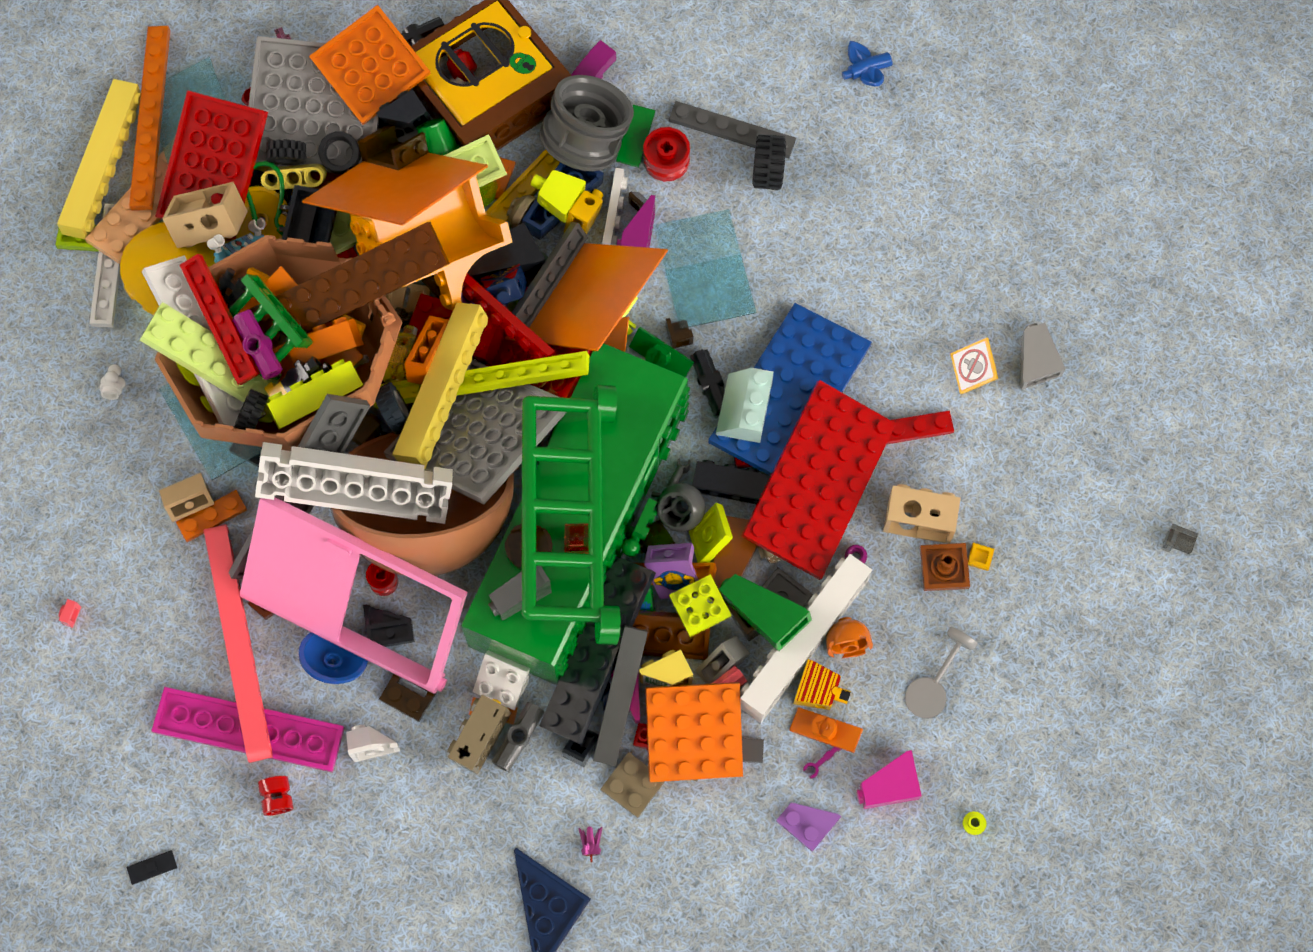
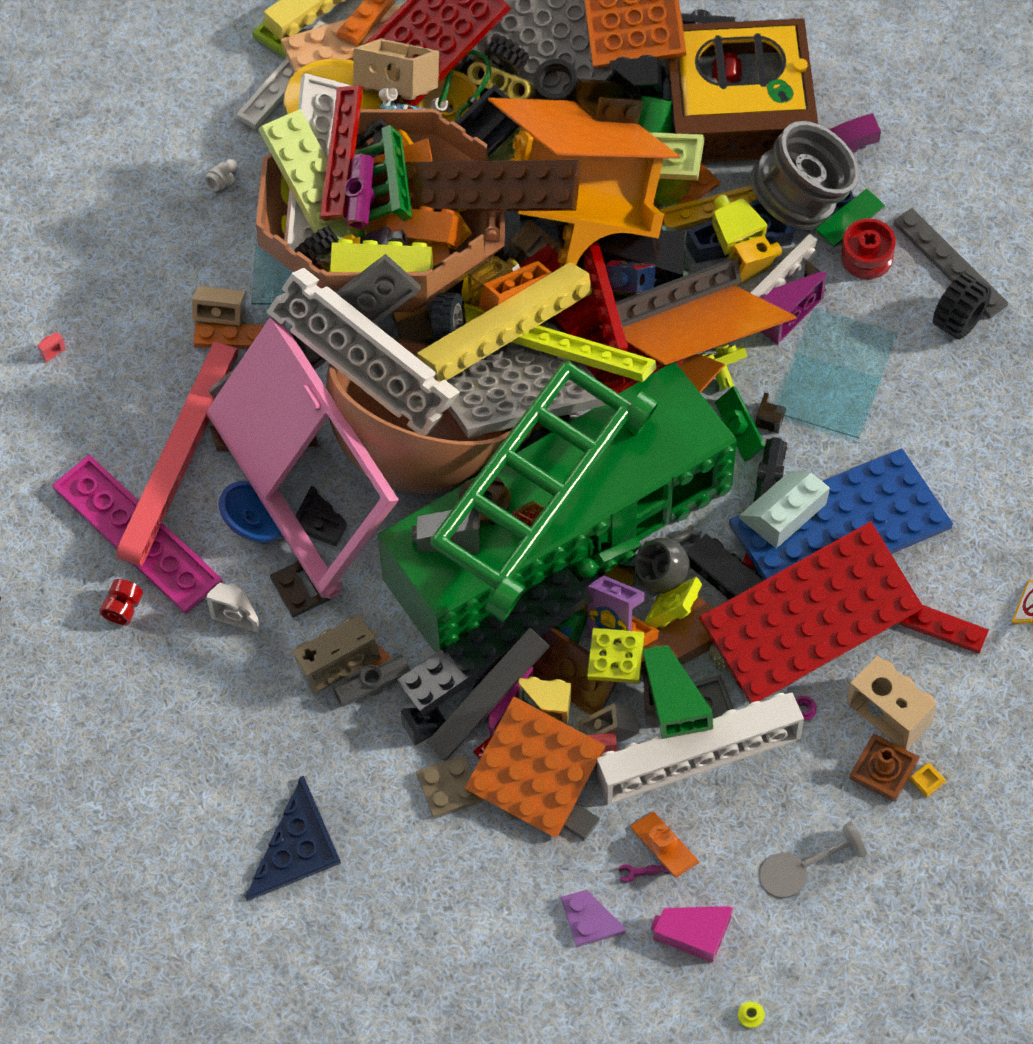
camera: 35 degrees right, 10 degrees down
red wheel [366,563,399,596] -> none
white plate [473,650,530,710] -> none
dark tan piece [506,195,537,229] -> none
flat silver piece [578,826,603,863] -> none
torso [793,659,851,710] -> none
orange cylinder [826,617,873,658] -> none

